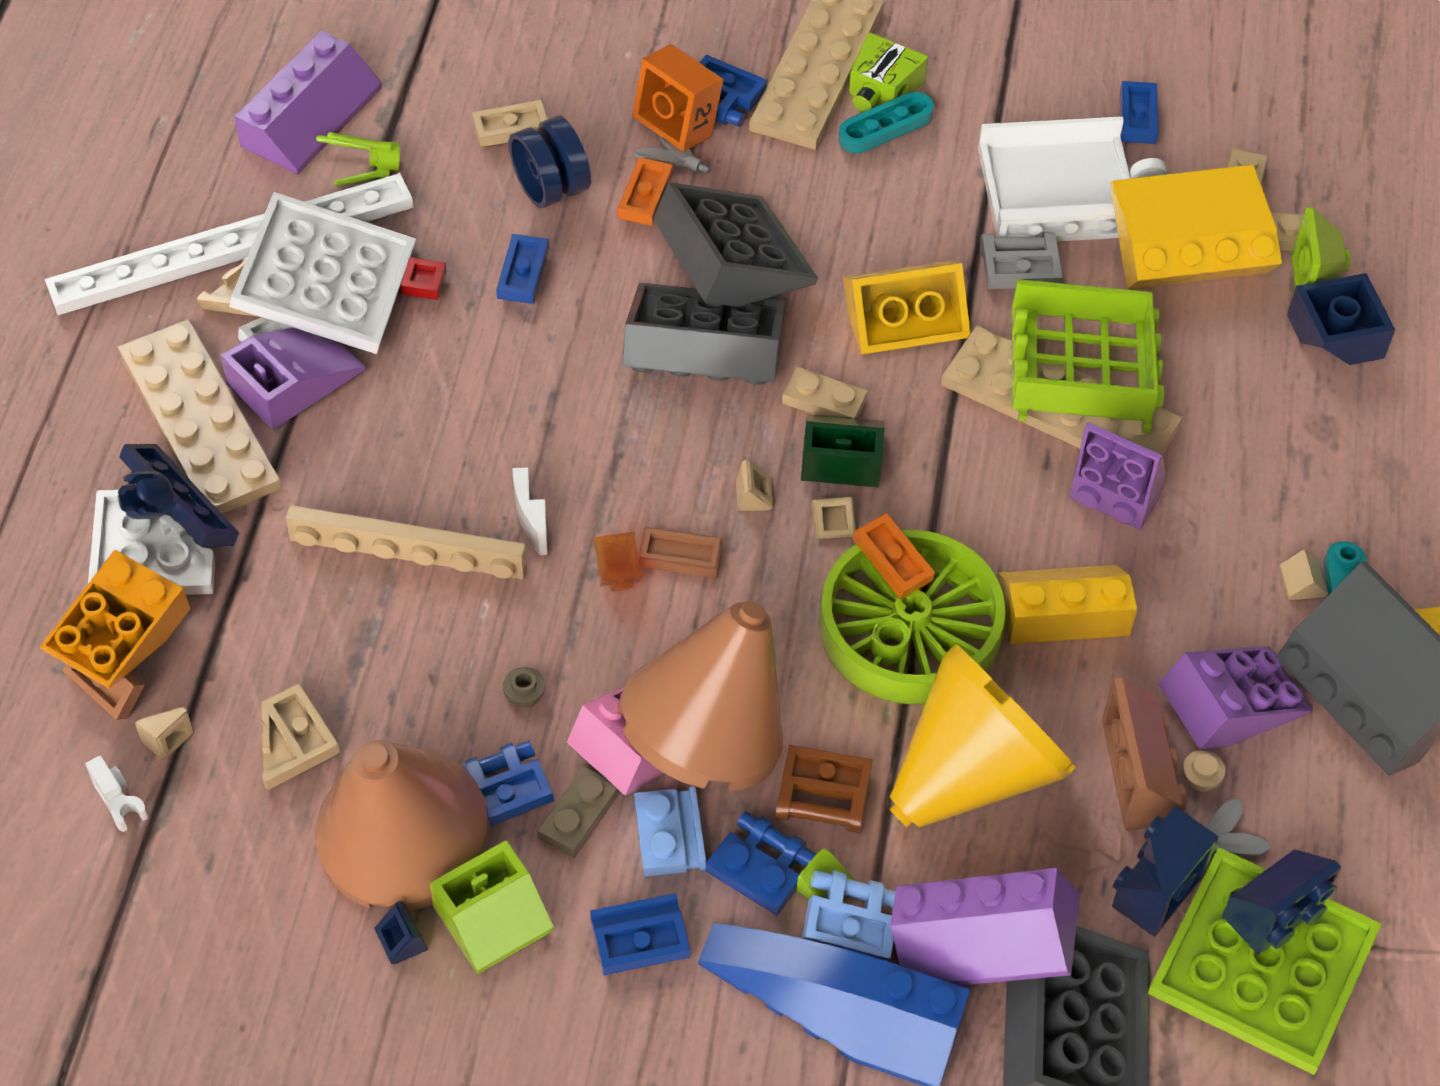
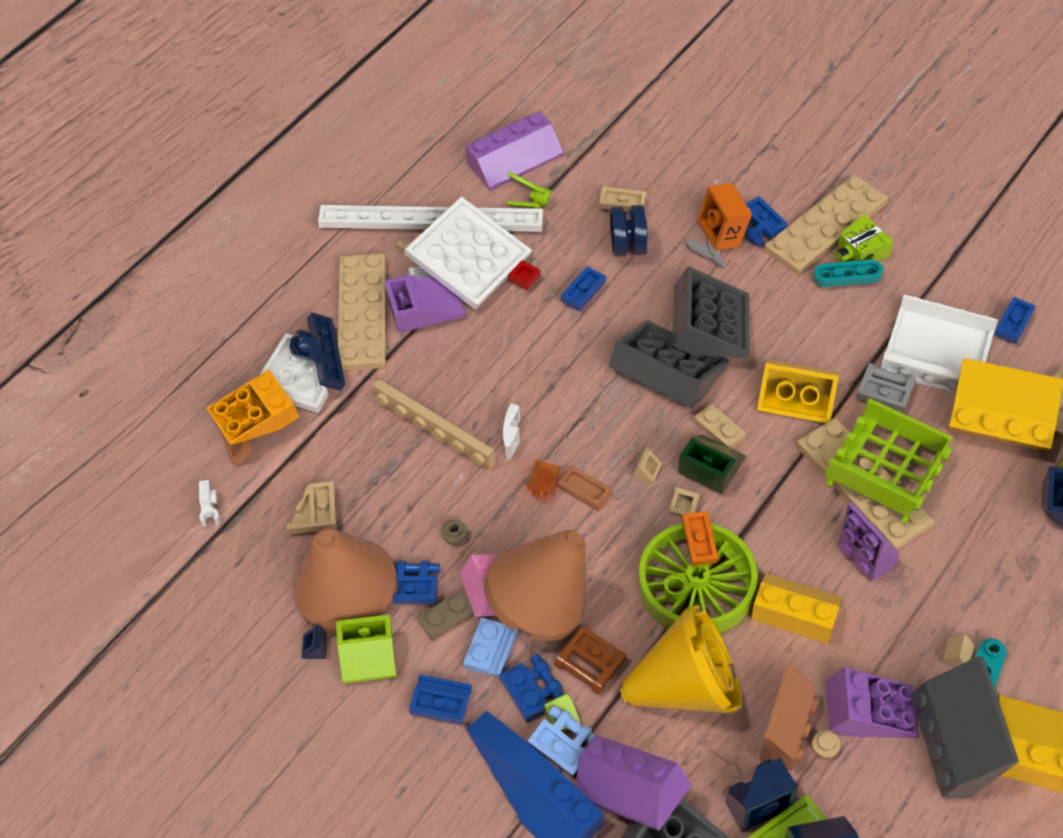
camera: 30 degrees right, 0 degrees up
tan slope [135,707,193,760] -> none
orange plate [617,157,673,226] -> none
white tile [1130,158,1168,178] -> none
light grey piece [1206,799,1270,857] -> none

